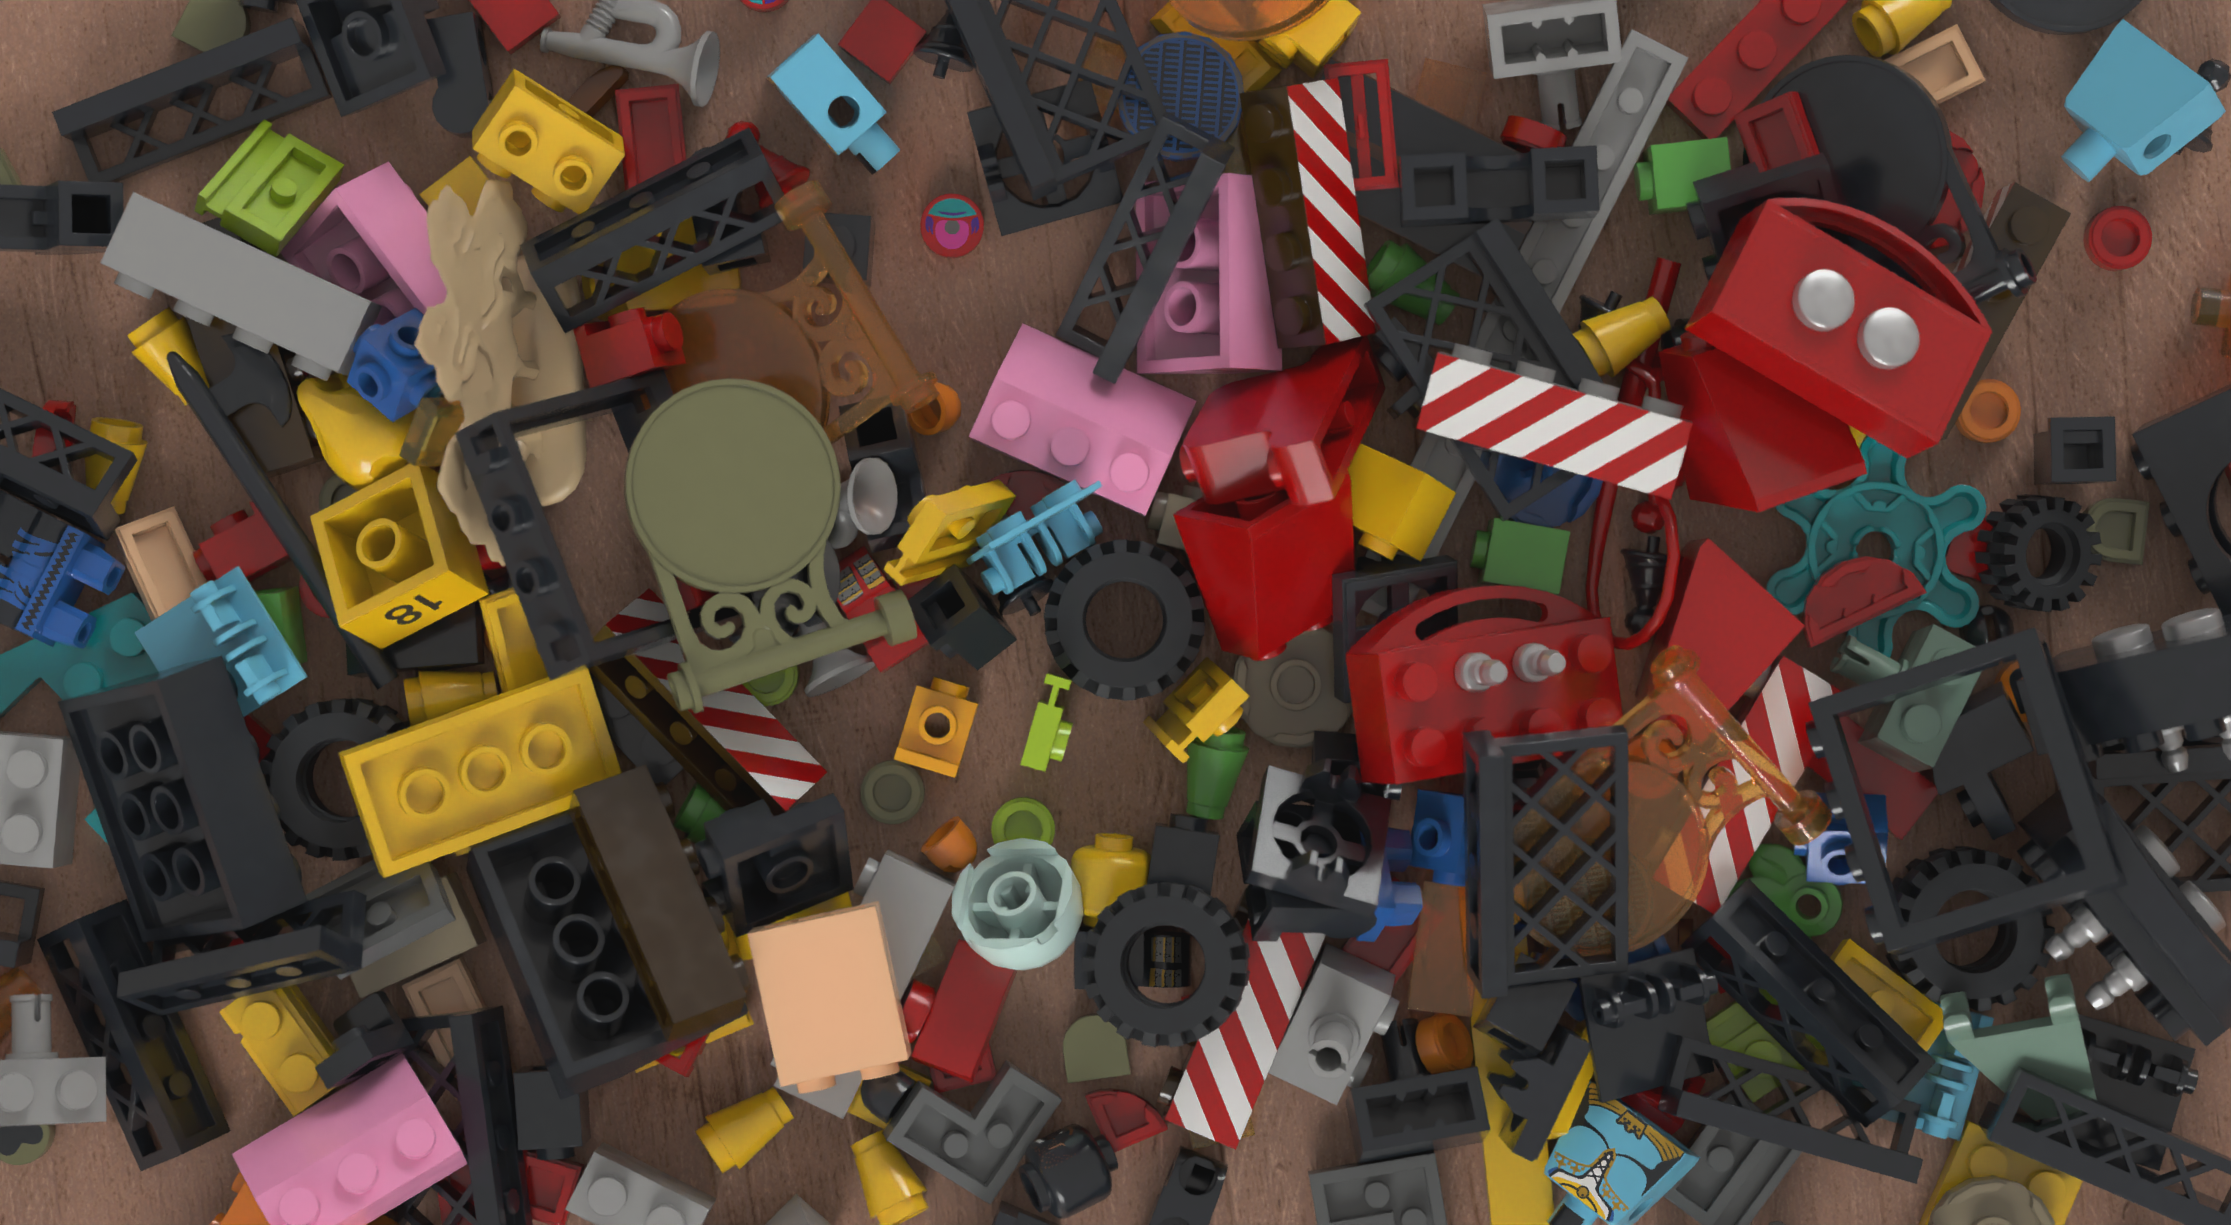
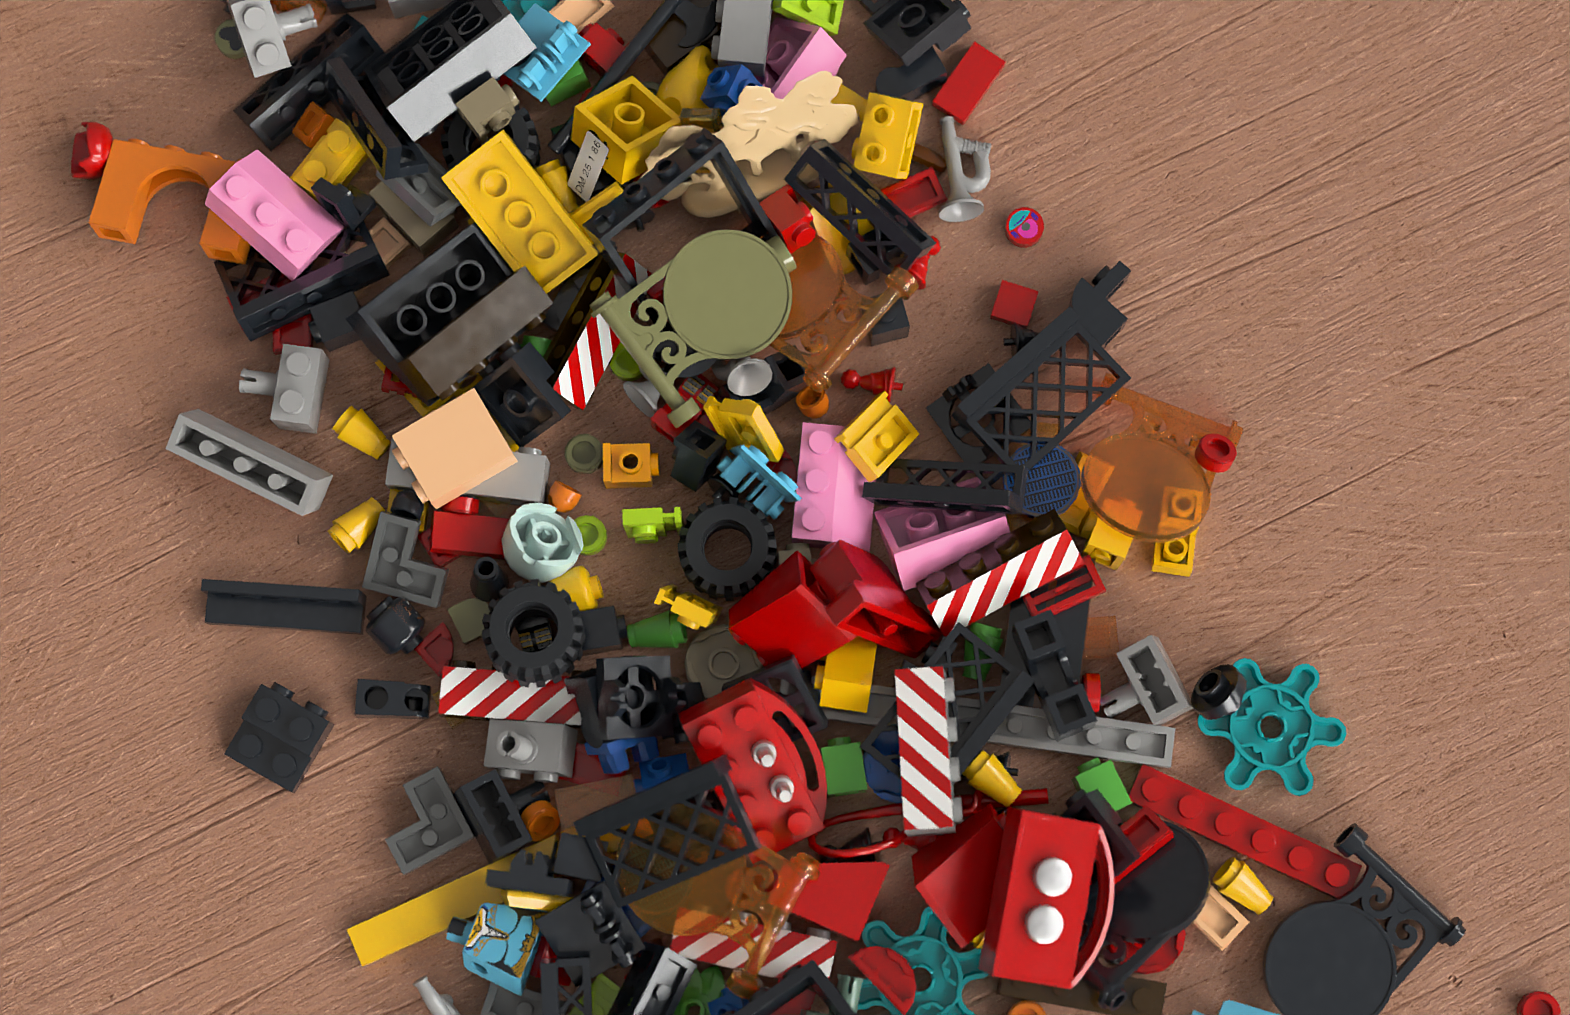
camera: 75 degrees right, 10 degrees down
medium azure torso [766,34,901,175] -> none
tile [920,193,984,259] -> none
none -> orange tile [292,101,336,149]
none -> dark tan brick [456,77,520,145]
none -> black cone [470,557,509,602]
none -> white sticker [567,131,609,202]
none -> olive tile [766,235,797,273]
none -> yellow plate [834,391,920,482]
none -> red piece [841,367,903,403]

